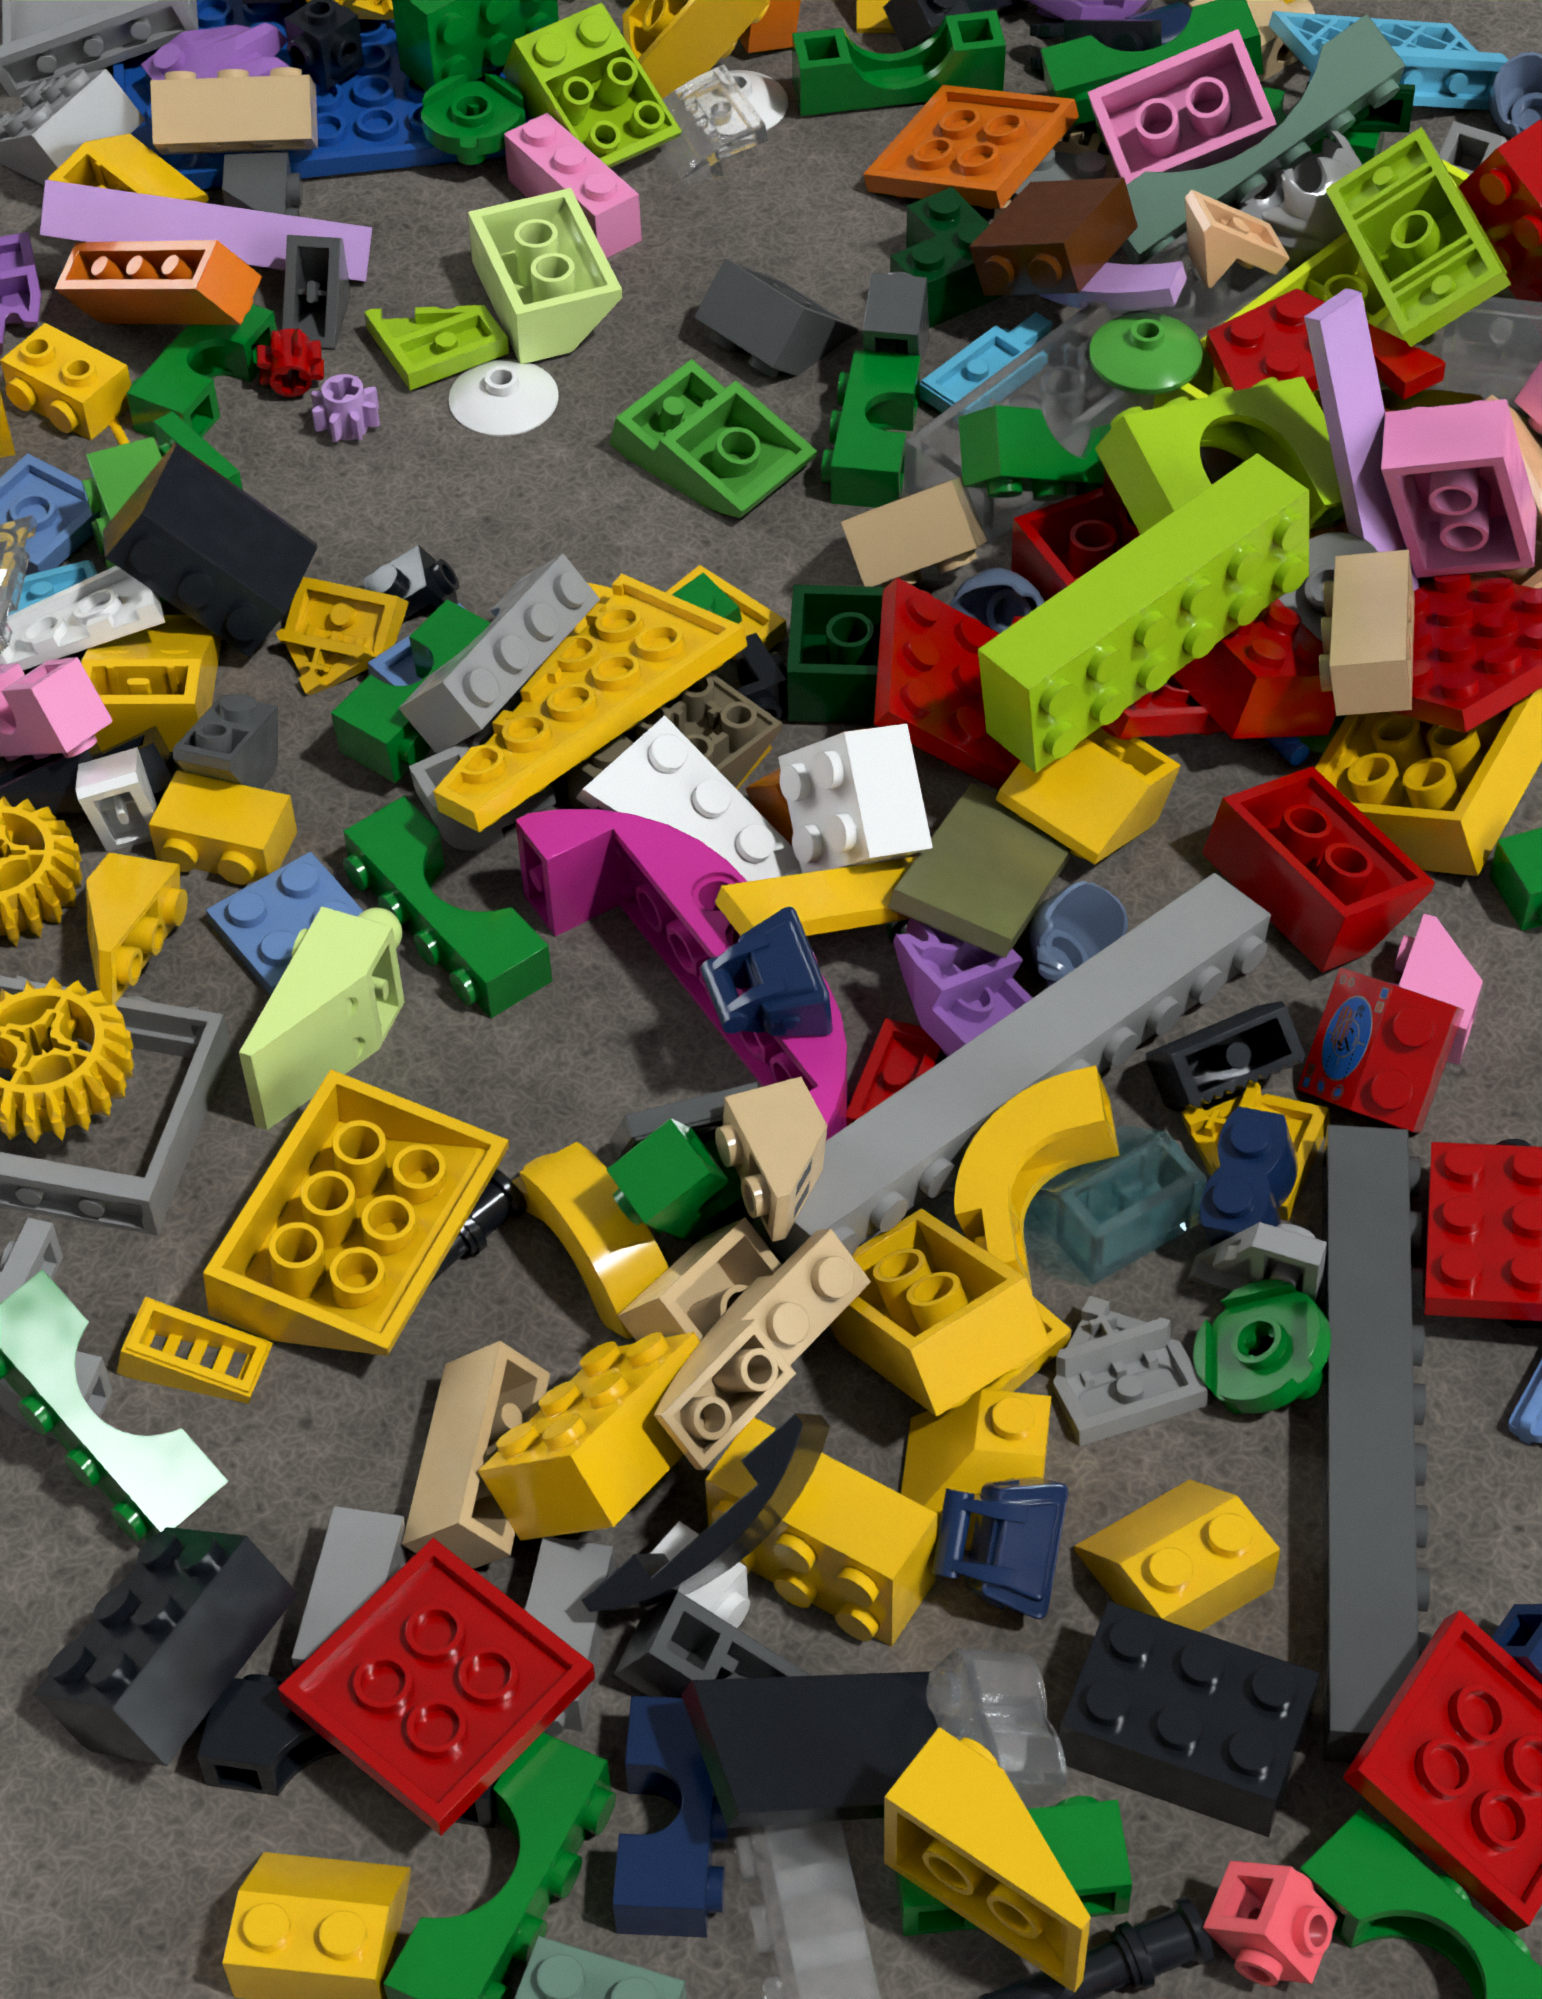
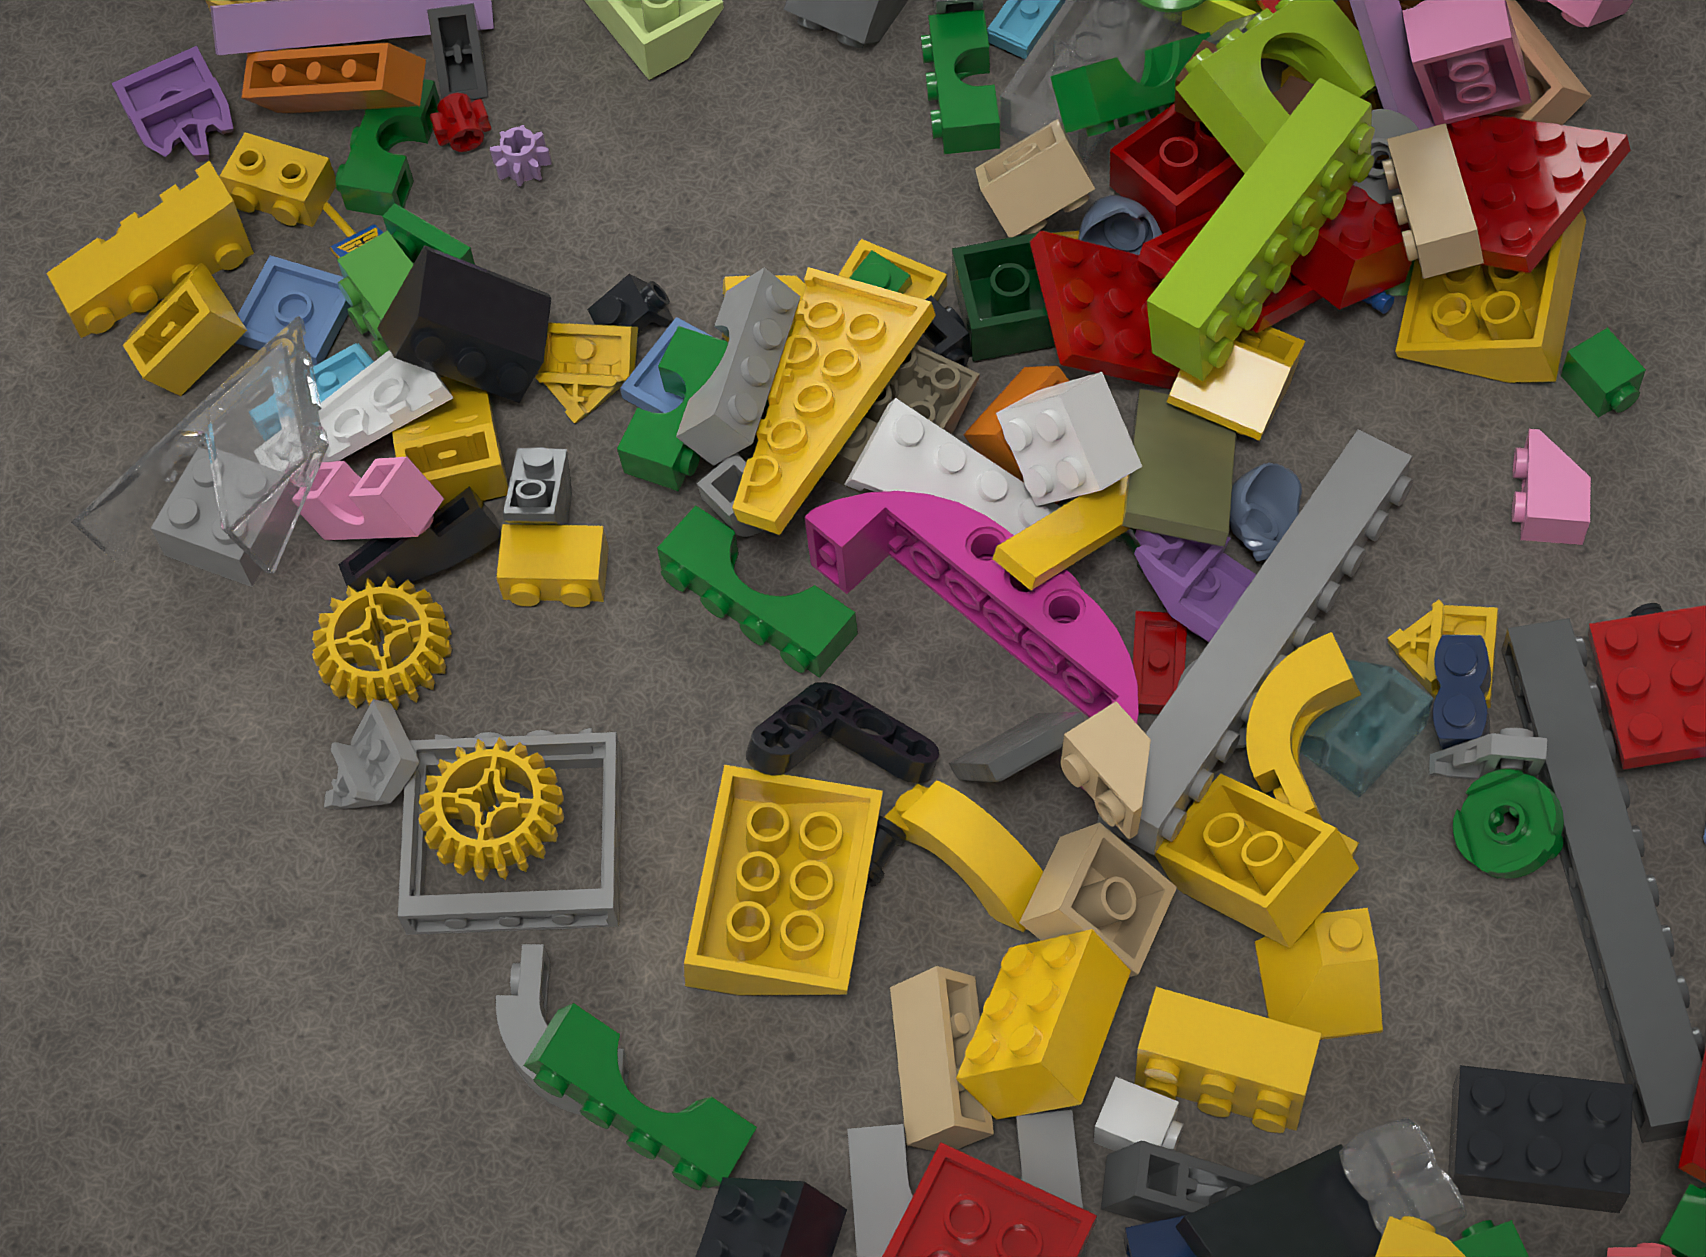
camera: 10 degrees left, 10 degrees up
white slope [75,747,157,851] -> none
yellow slope [86,852,188,1005] -> none
yellow slope [116,1297,273,1404] -> none
medium blue plate [206,851,363,996] -> none
yellowish green slope [239,906,405,1130] -> none
lime wing [364,305,509,391] -> none
white dish [448,359,559,437] -> none
black slope [582,1413,830,1612] -> none
green arch [606,1118,749,1243] -> none
bright green slope [609,359,817,518] -> none
tan slope [654,1228,871,1470] -> none
dark blue piece [700,906,833,1036] -> none
dark blue piece [931,1477,1069,1620] -> none
light grey slope [1053,1296,1207,1447] -> none
yellow slope [1074,1479,1280,1632] -> none
black brick [1146,1001,1306,1111] -> none
red slope [1202,766,1435,972] -> none
red slope [1297,967,1465,1133] -> none
none -> black beam [746,682,939,783]

